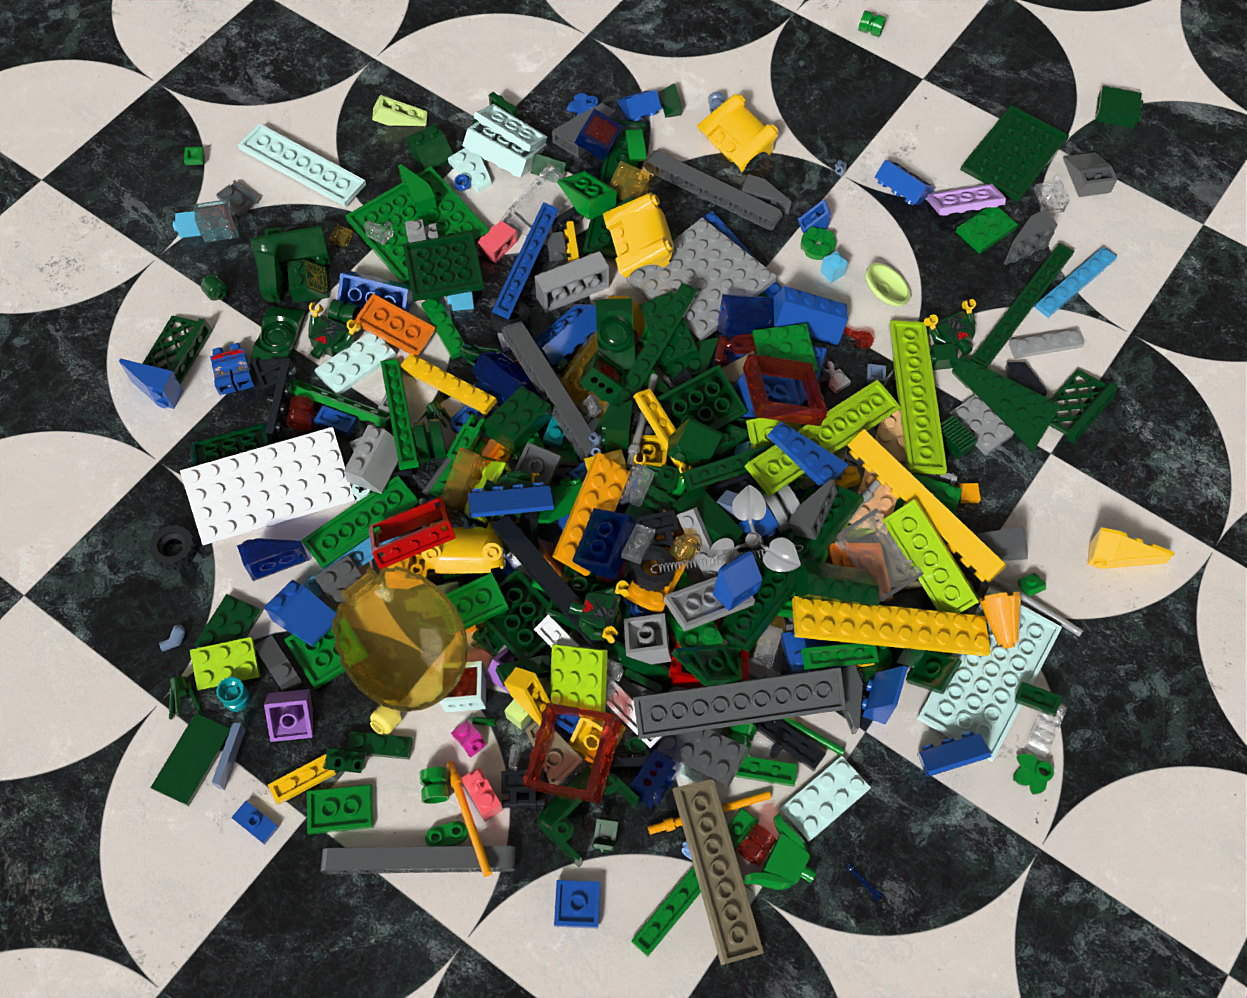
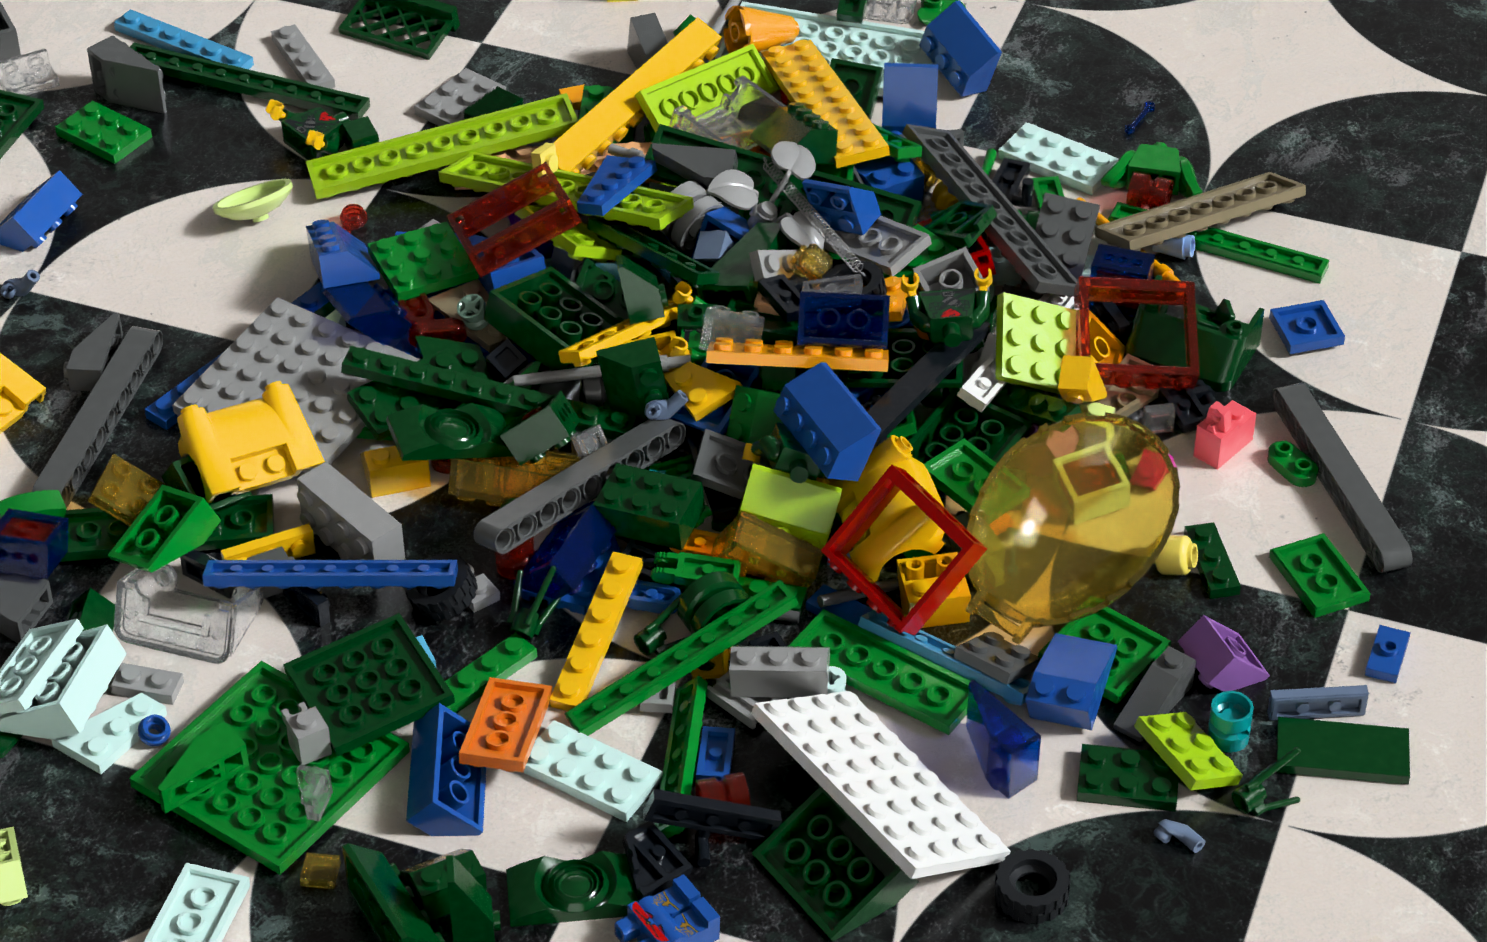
camera: 105 degrees left, 20 degrees down
yellow plate [268,754,336,805] -> none
dark green torso [308,302,361,359] -> none
dark green hips [323,747,366,773] -> none
dark green wheel [328,299,361,327] -> none
dark green slope [407,124,454,170] -> none
green wheel [419,767,450,804] -> none
light orange bar [445,761,492,877] -> none
coral brick [478,220,517,263] -> none
blue slope [534,304,597,366] -> none
blue slope [798,199,831,233] -> none
green plate [800,227,836,260] -> none
medium azure brick [820,251,848,283] -> none
sand blue plate [866,364,886,385] -> none
lavender plate [927,184,1006,215] -> none
dark green wing [952,356,1061,453] -> none
black wing [1005,362,1047,397] -> none
none -> light grey plate [111,663,184,705]
none -> sand green wheel [457,294,489,331]
none -> light yellow plate [531,142,558,180]

